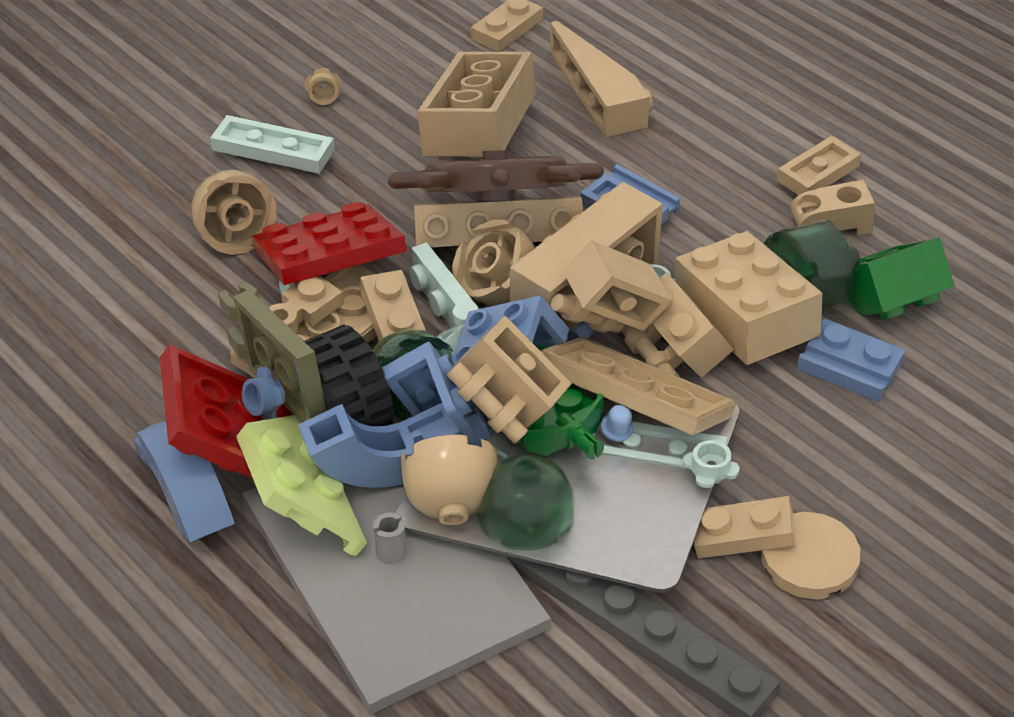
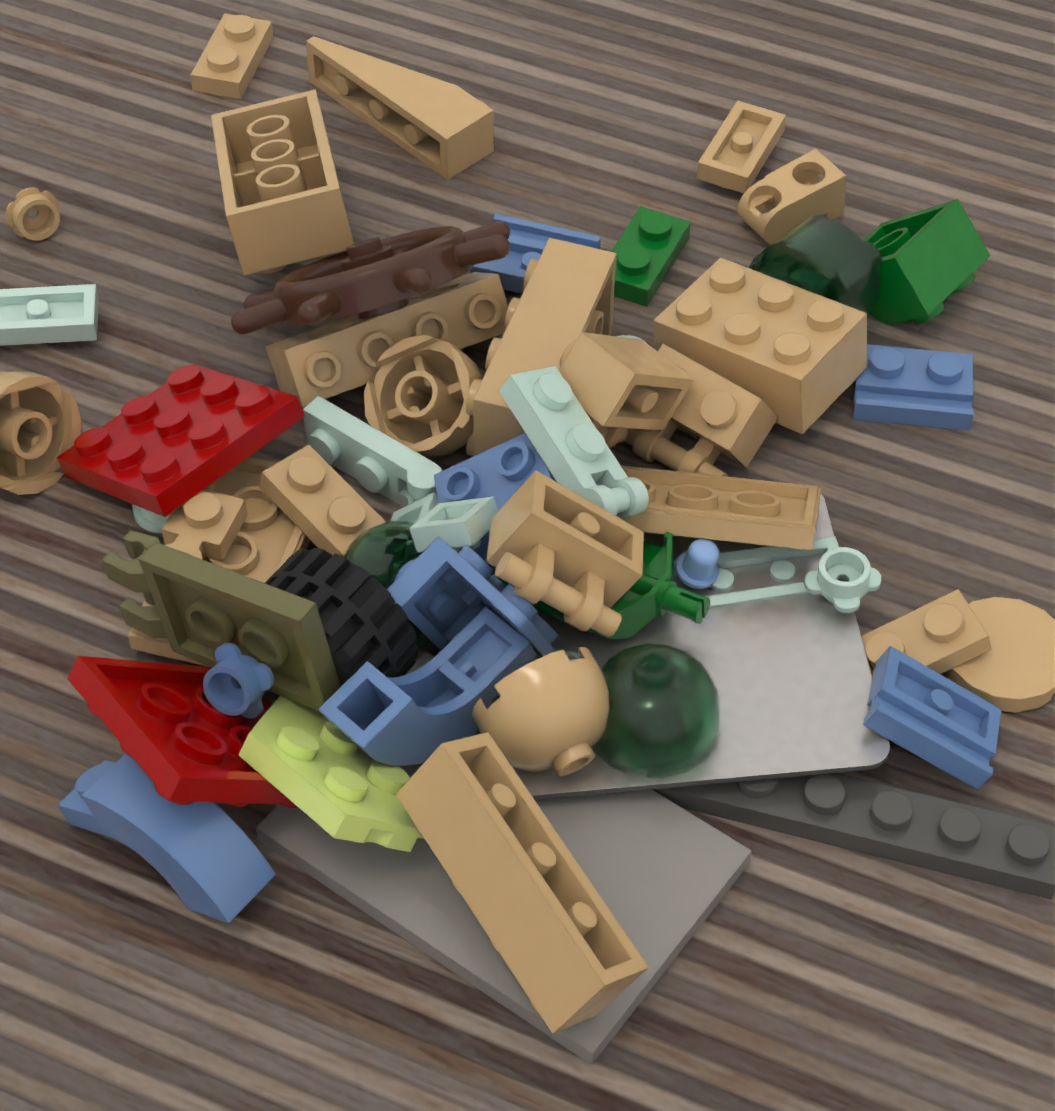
camera: 25 degrees left, 5 degrees up
none -> tan brick [395,732,649,1034]
none -> light aqua plate [409,496,498,553]
none -> light aqua plate [498,366,649,518]
none -> green plate [611,206,691,307]
none -> medium blue plate [863,646,1002,790]

